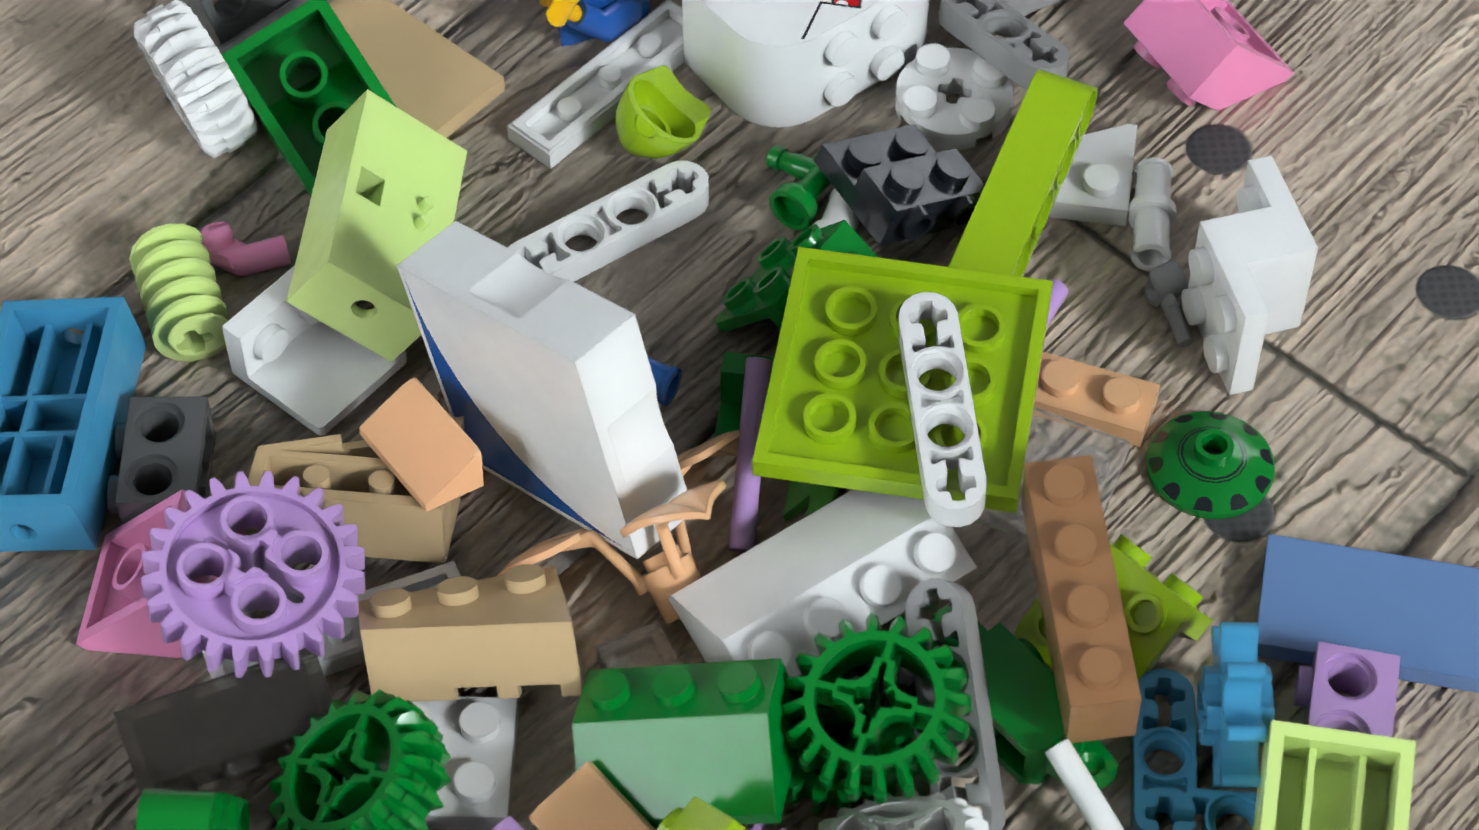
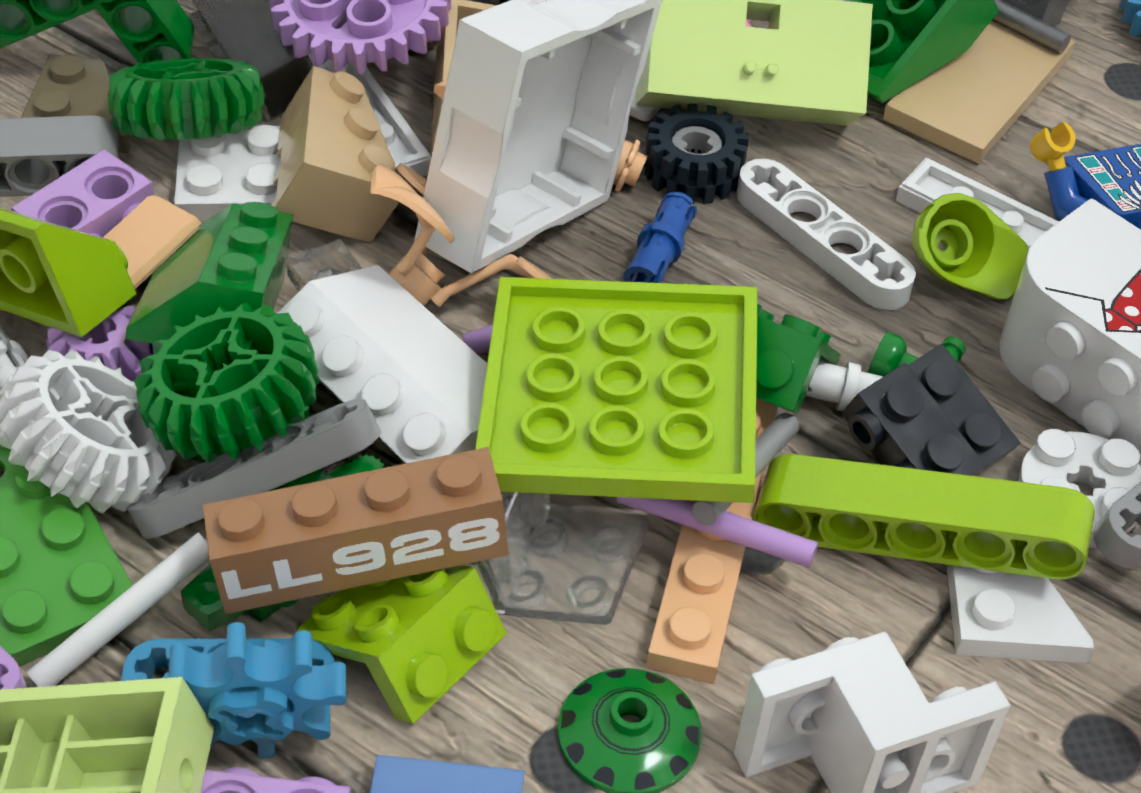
camera: 80 degrees right, 5 degrees down
white beam [898,292,987,527] -> none
white pin [1128,157,1177,271] -> none

